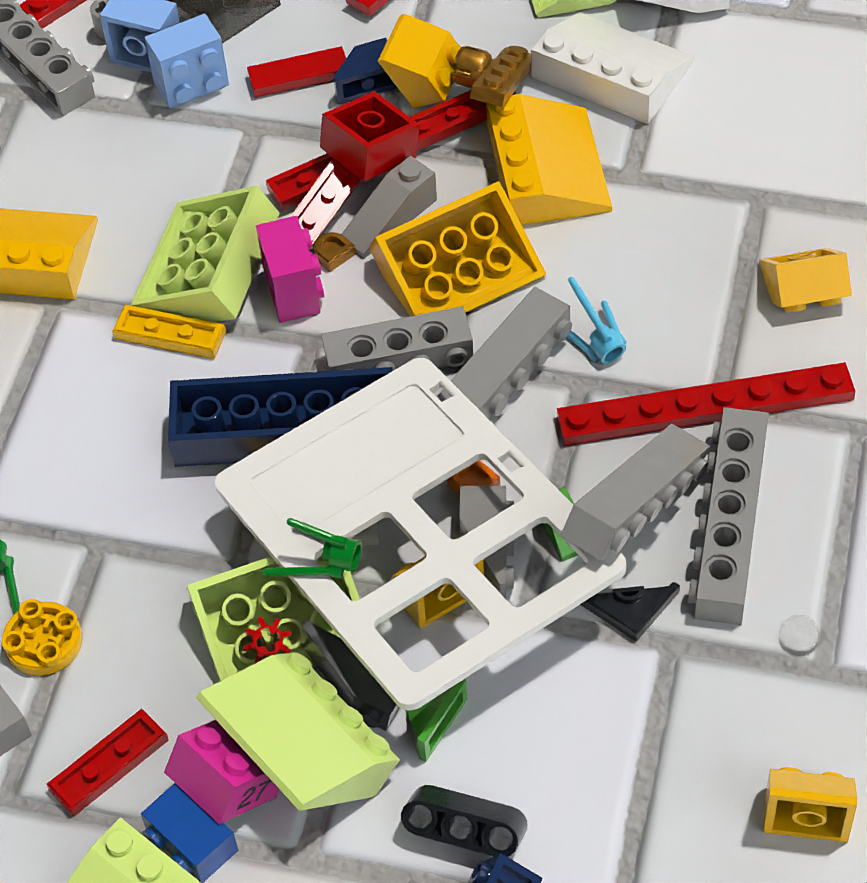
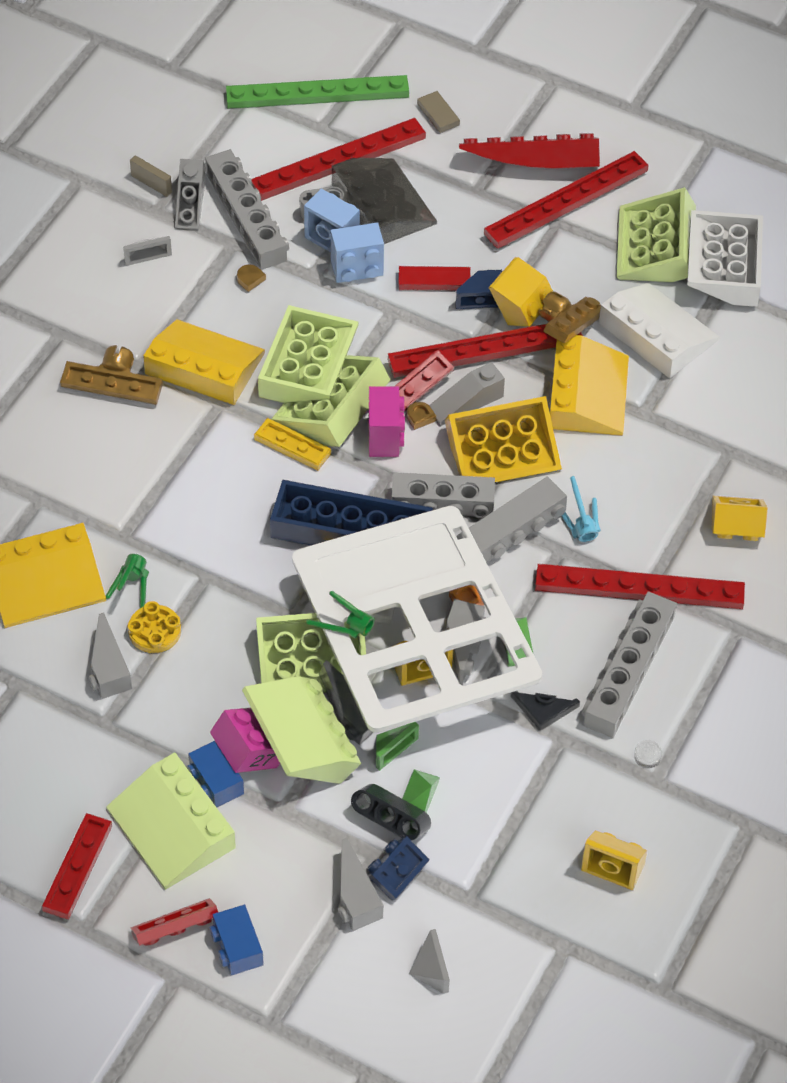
camera: 10 degrees right, 0 degrees up
red tile [46,708,169,817] -> none
red gear [243,617,292,664] -> none
red brick [320,91,420,182] -> none
light grey brick [560,423,710,561] -> none
none -> pearl gold tile [237,264,266,292]
none -> yellowish green slope [258,305,359,403]
none -> bright green slope [402,769,440,822]

